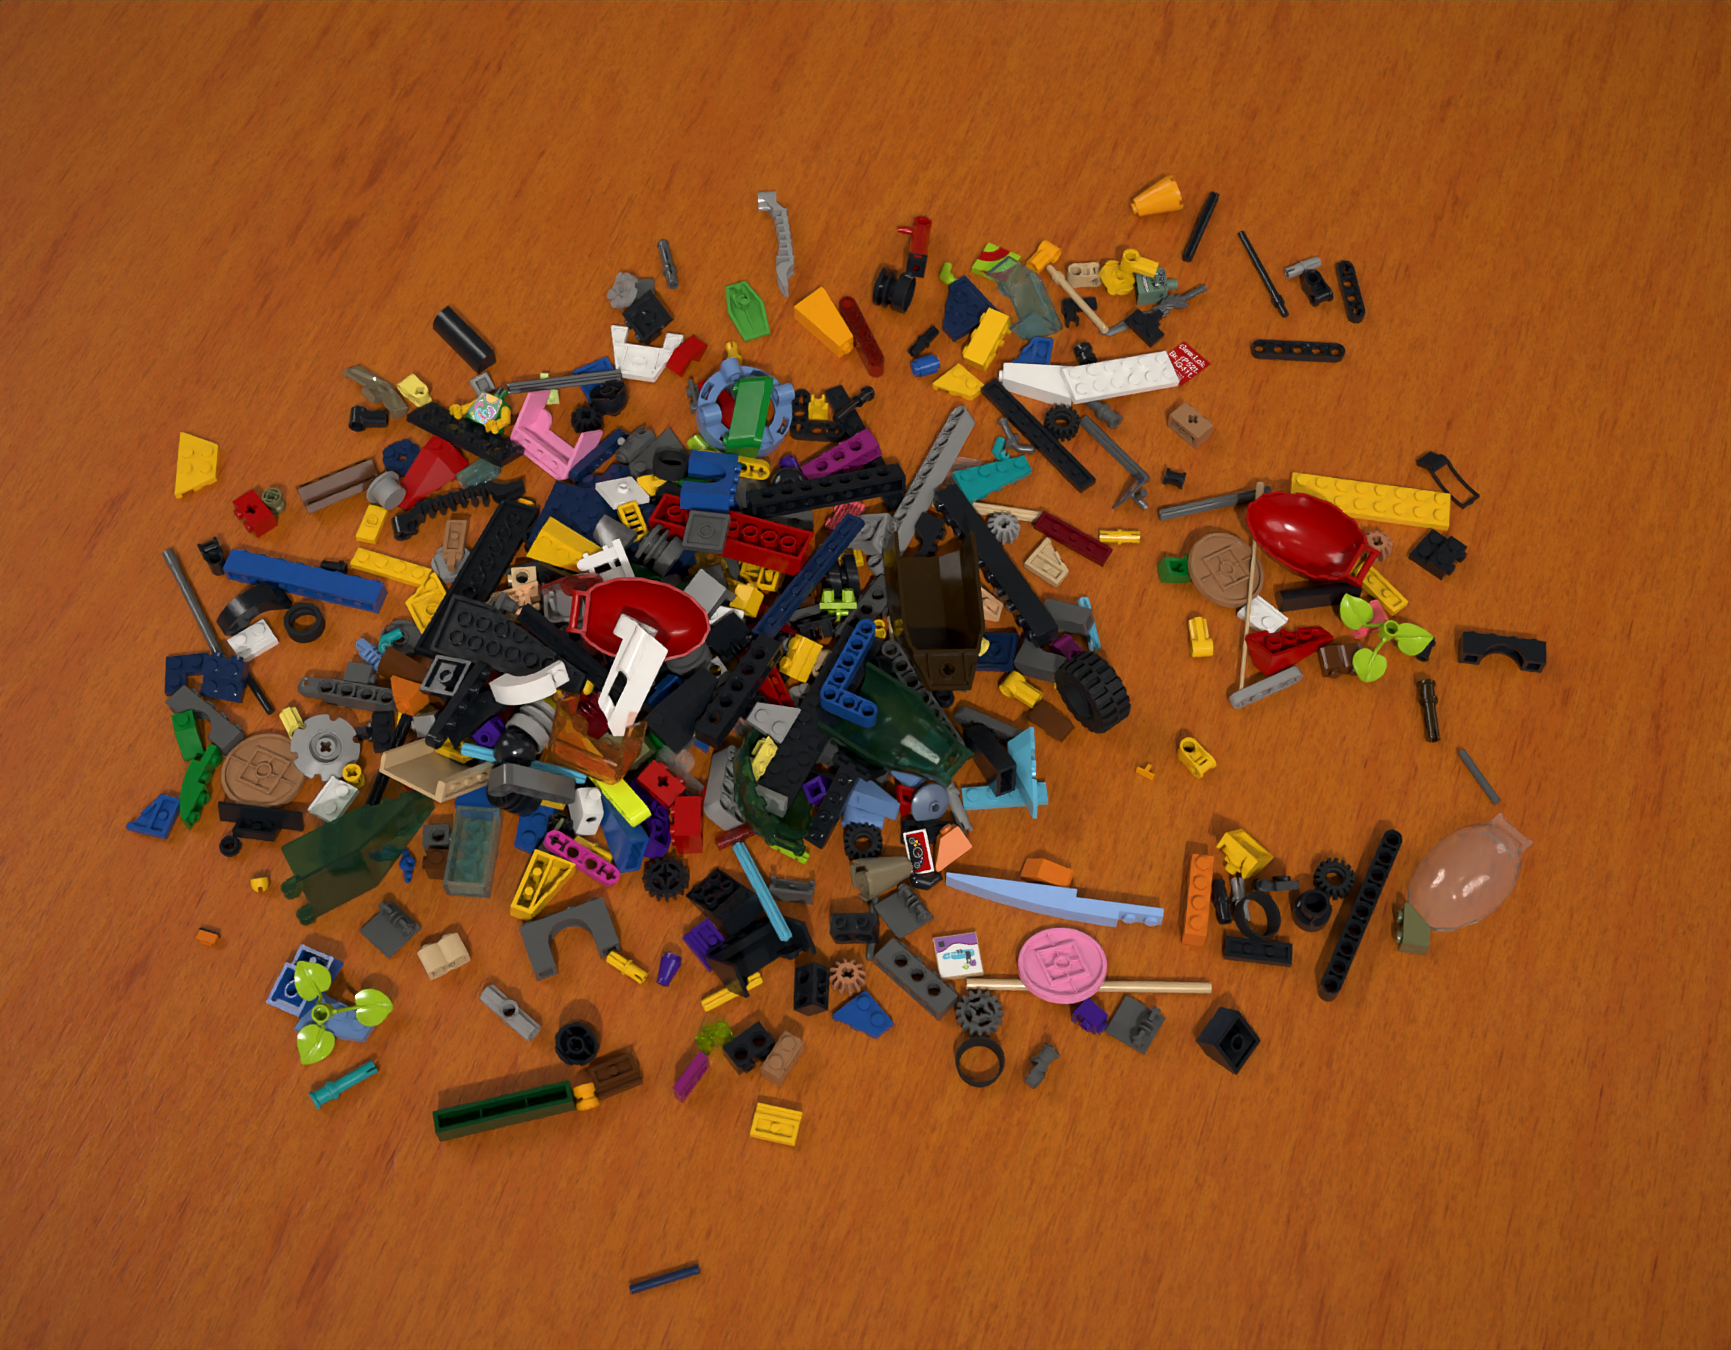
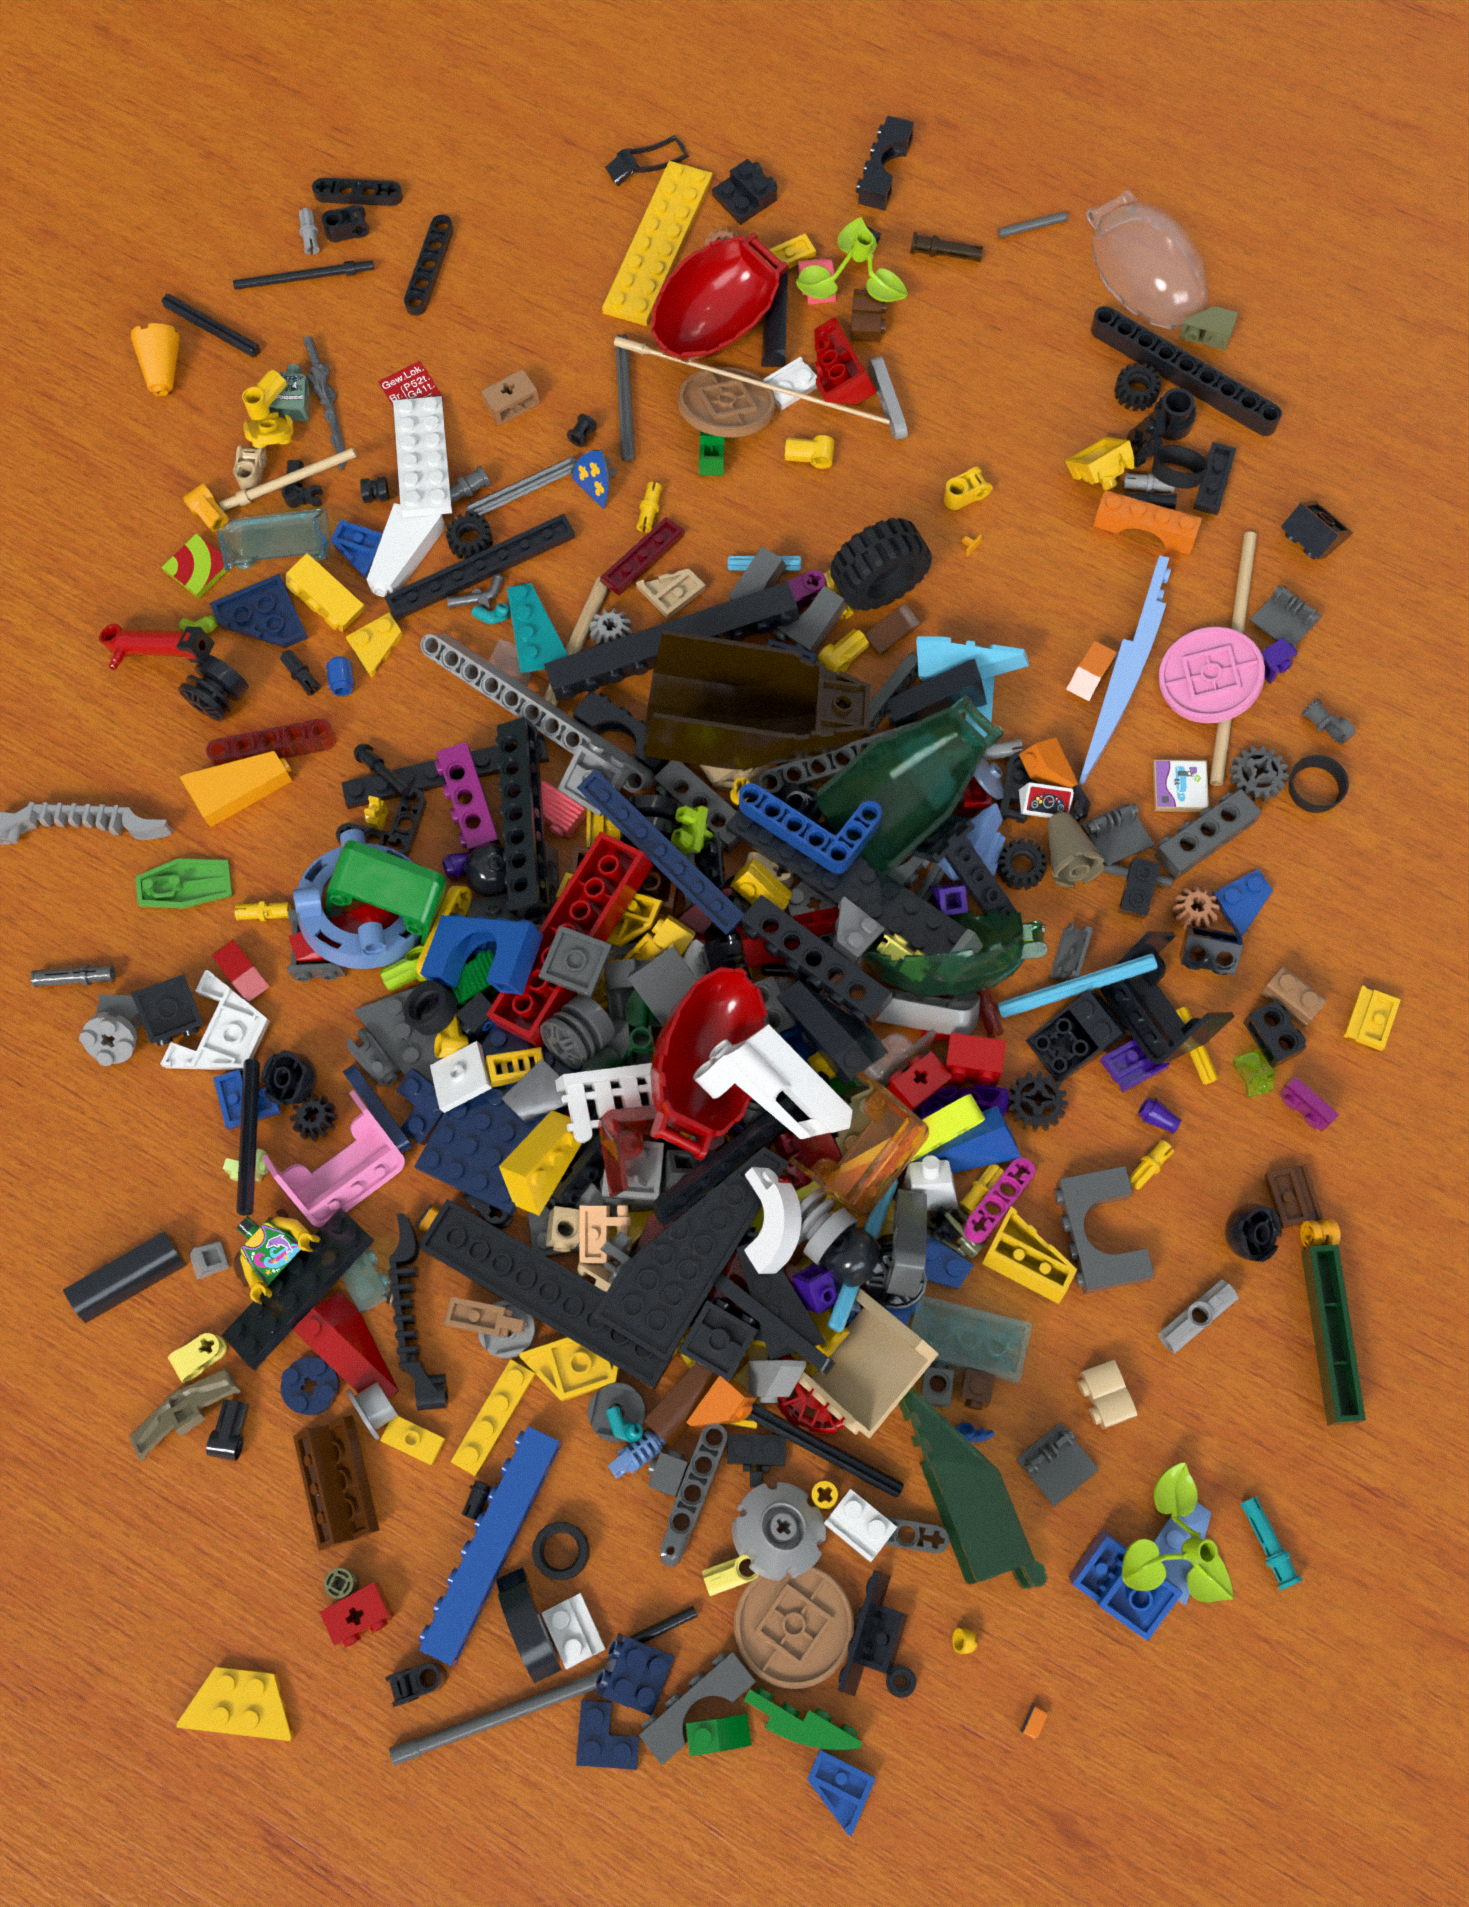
camera: 75 degrees left, 10 degrees up
black hinge [1124,308,1165,348] -> none

